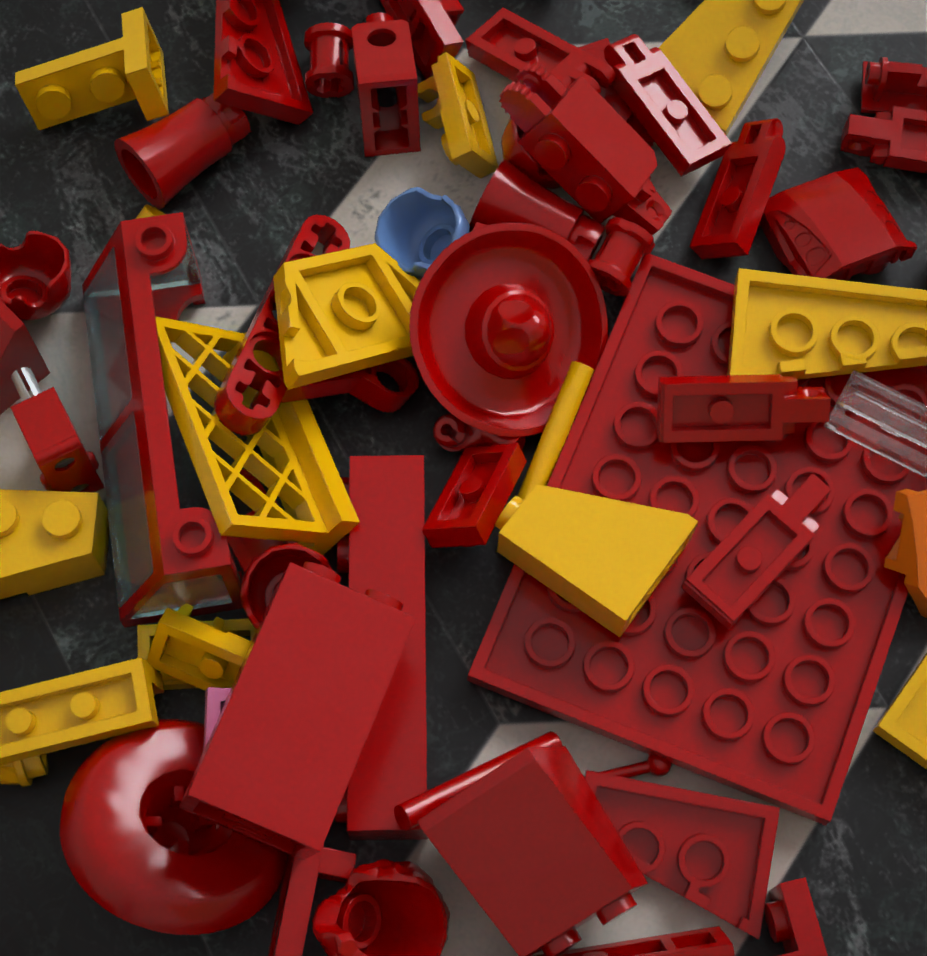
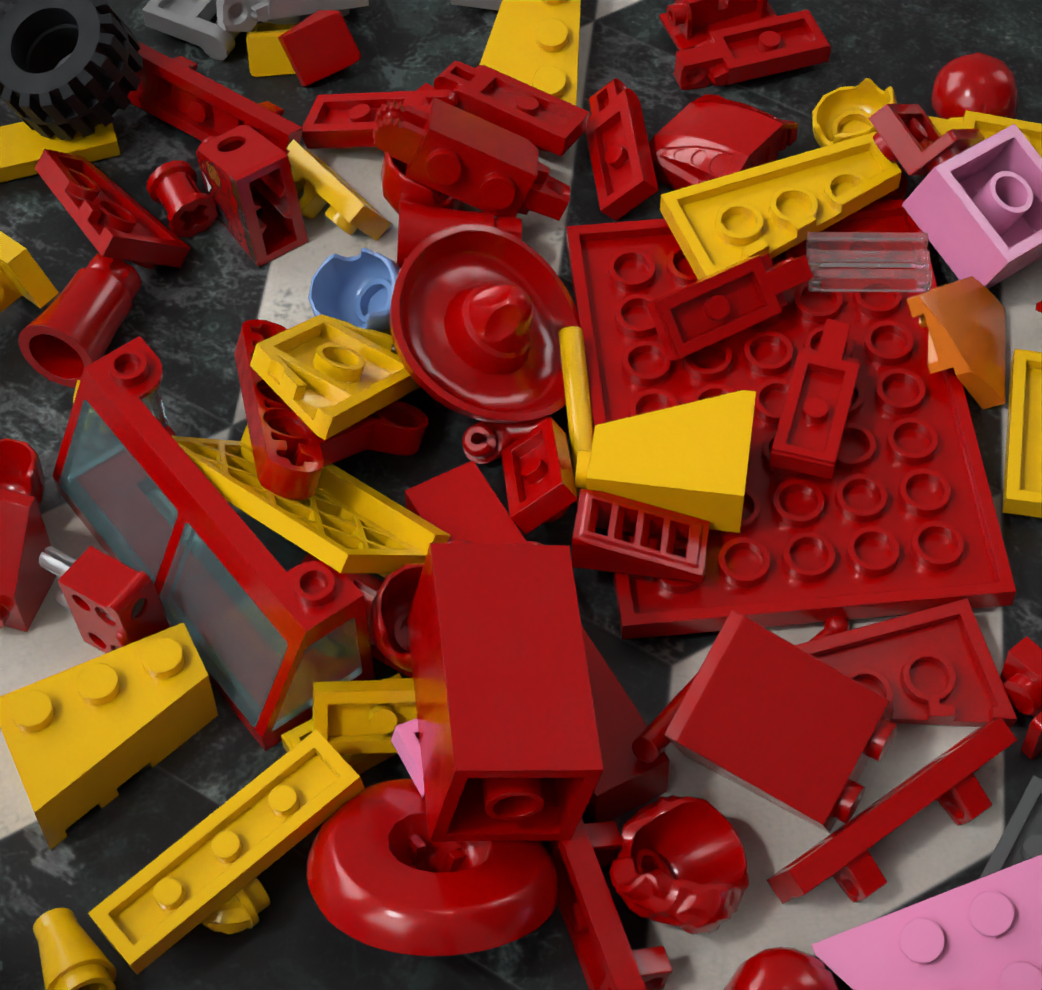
camera: 25 degrees left, 15 degrees down
red bush [587,217,655,297] -> none
none -> red slope [572,489,710,583]

